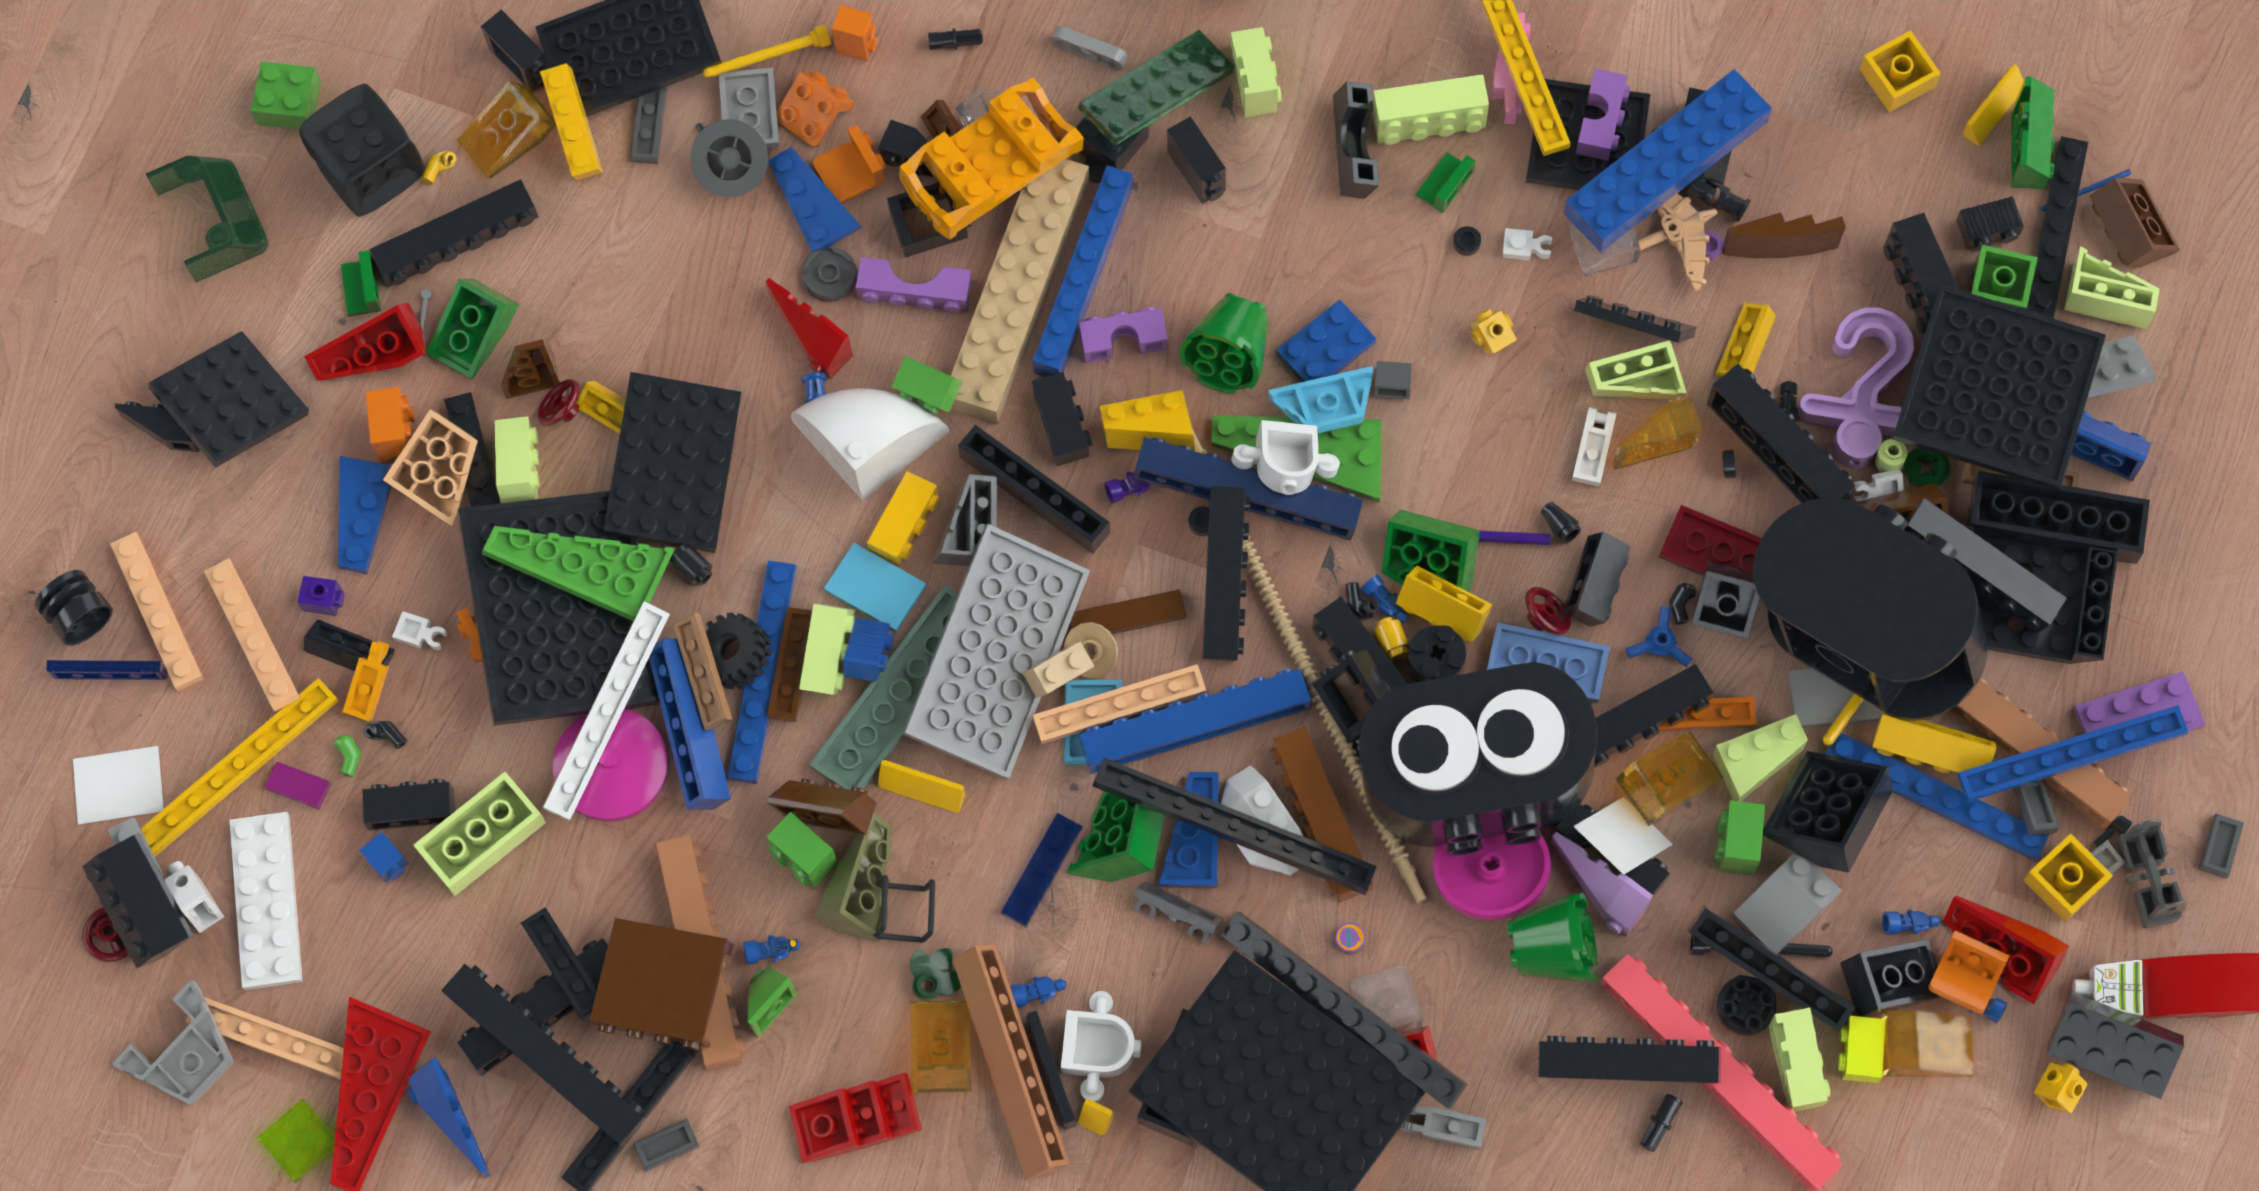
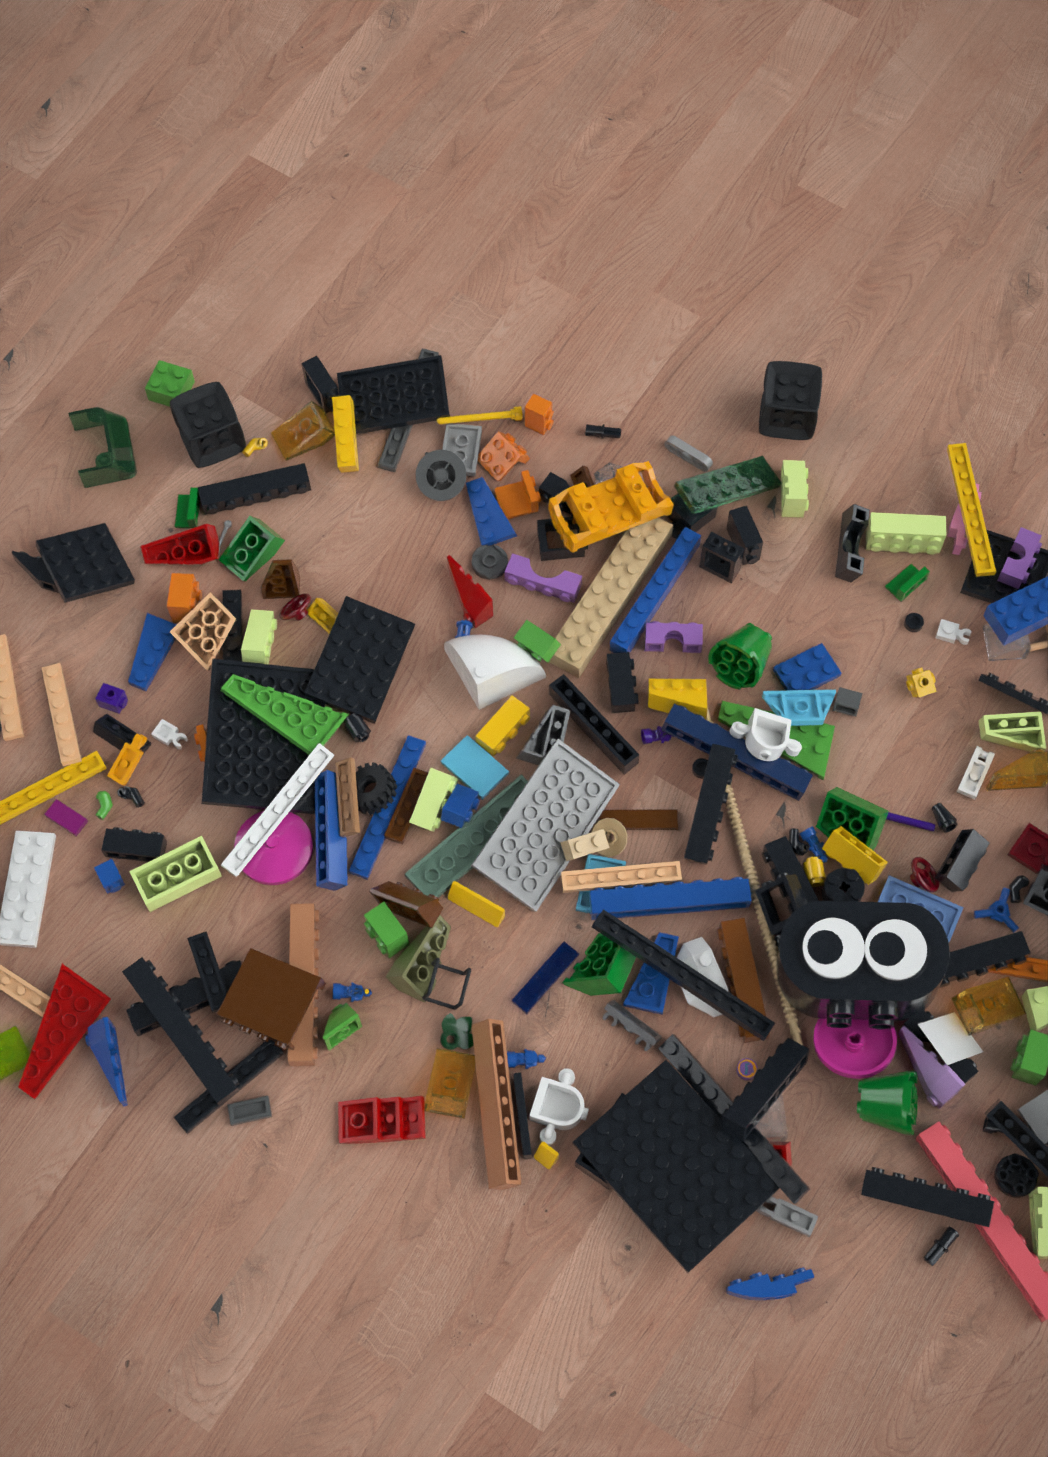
camera: 10 degrees right, 5 degrees down
none -> black window [699,532,744,584]
none -> black brick [721,1038,810,1142]

